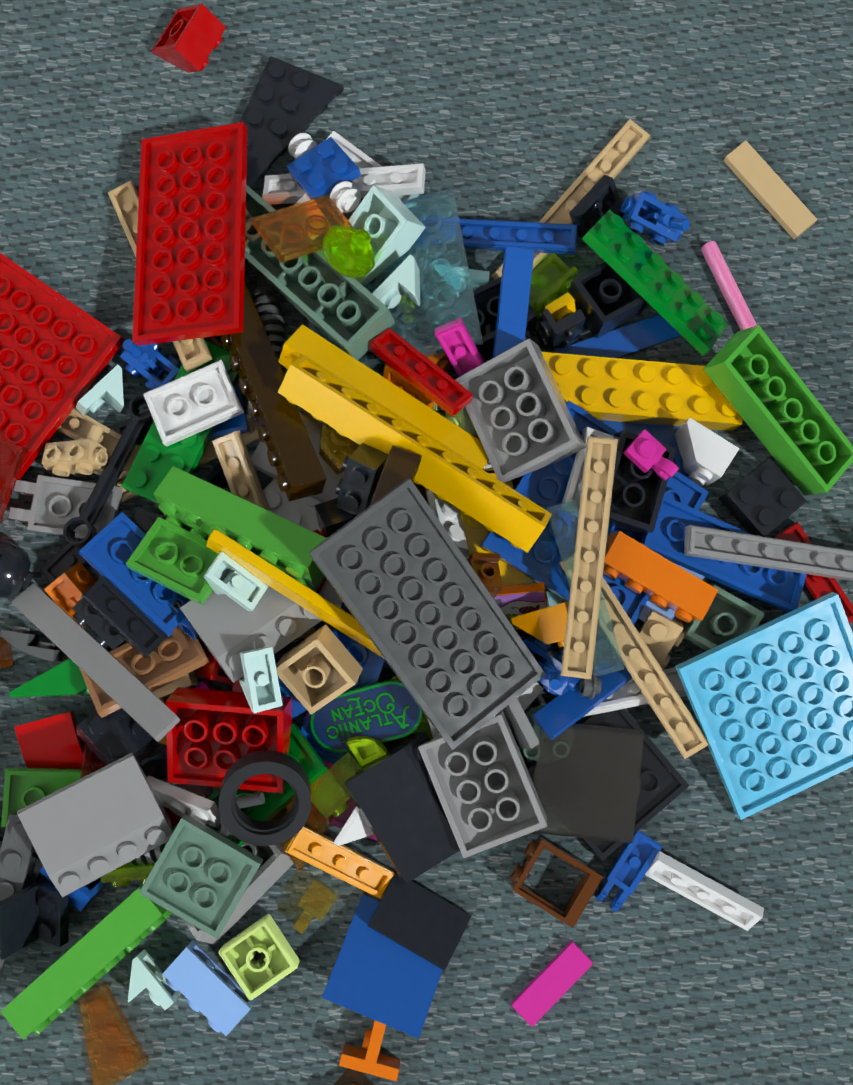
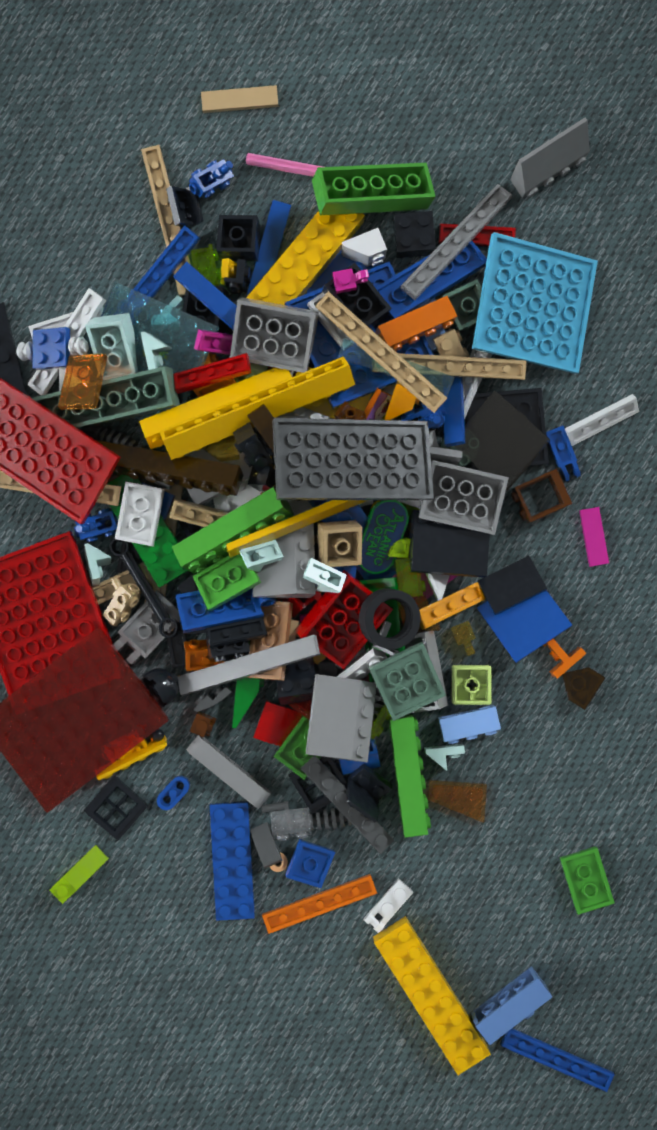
camera: 65 degrees left, 5 degrees up
clear neon green dish [322,225,375,278] -> none
dark grey plate [579,670,601,699] -> none
green plate [582,210,727,356] -> none

